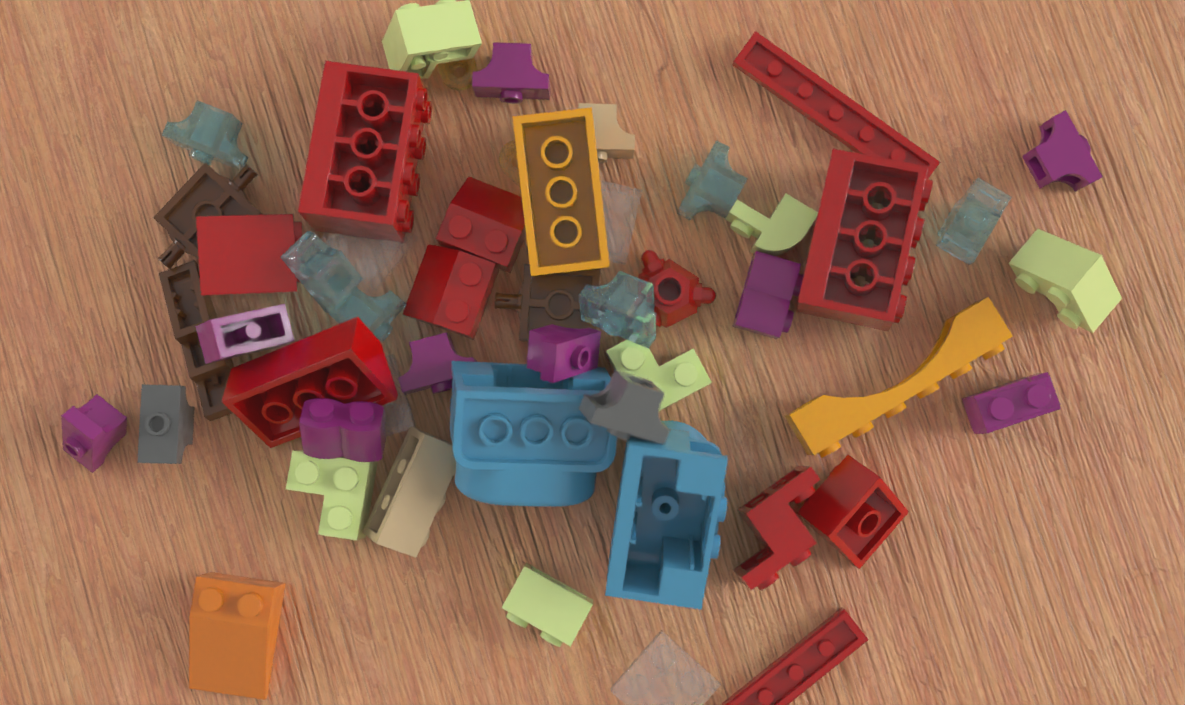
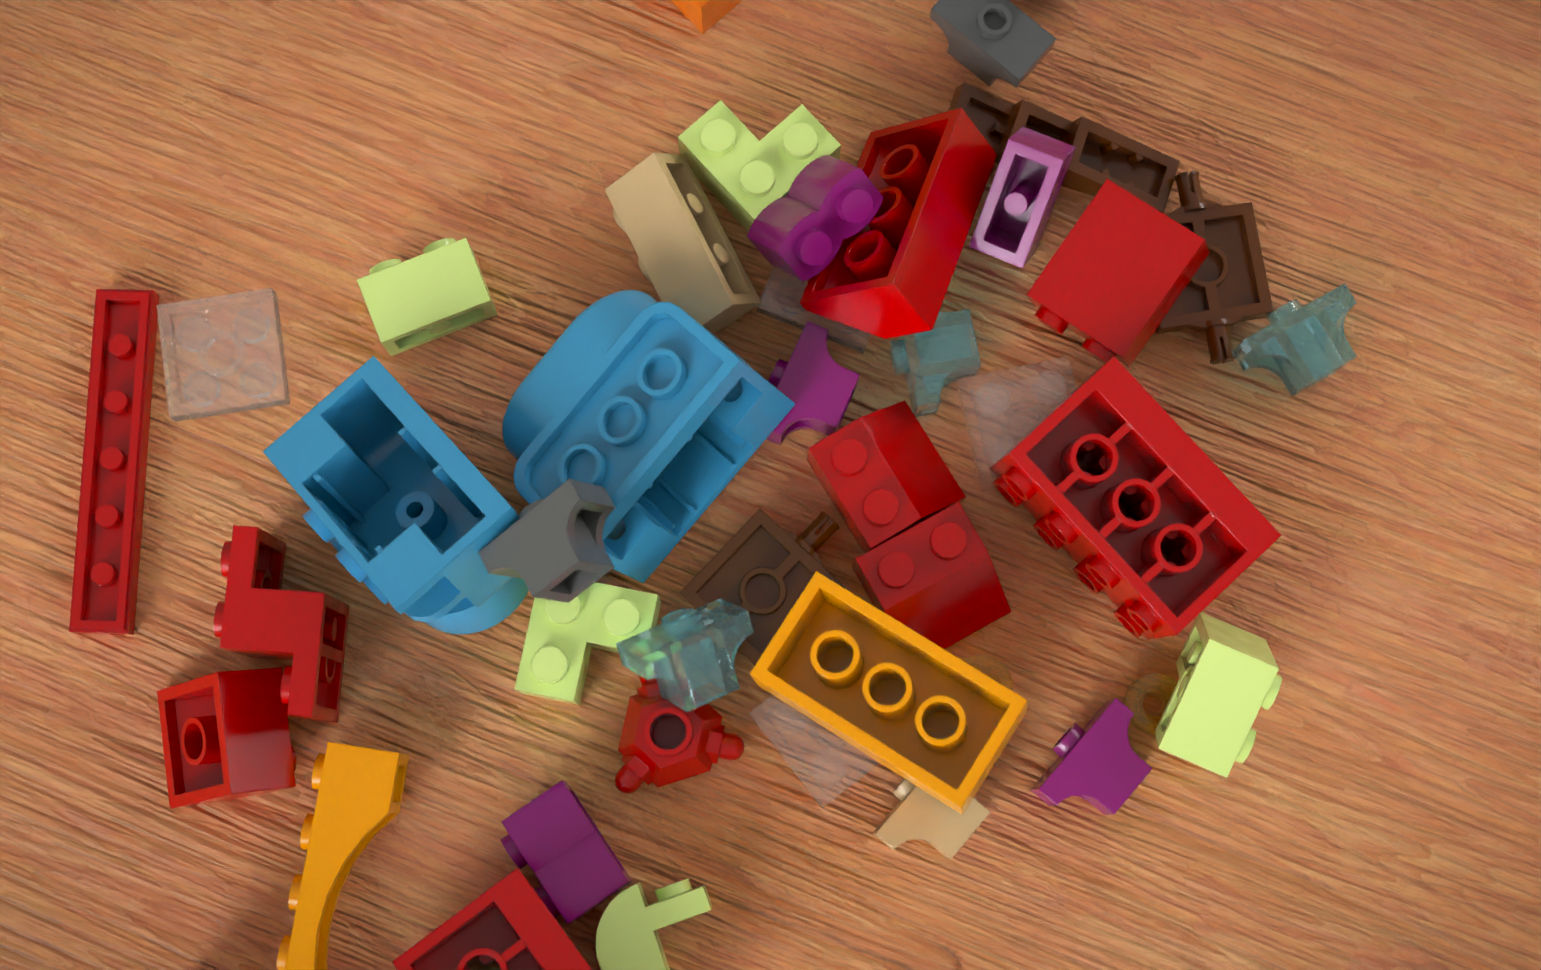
camera: 125 degrees right, 5 degrees down
clear light blue brick [280,231,363,315] -> none
magenta brick [526,324,601,383] -> none
clear light blue brick [677,140,748,220] -> none

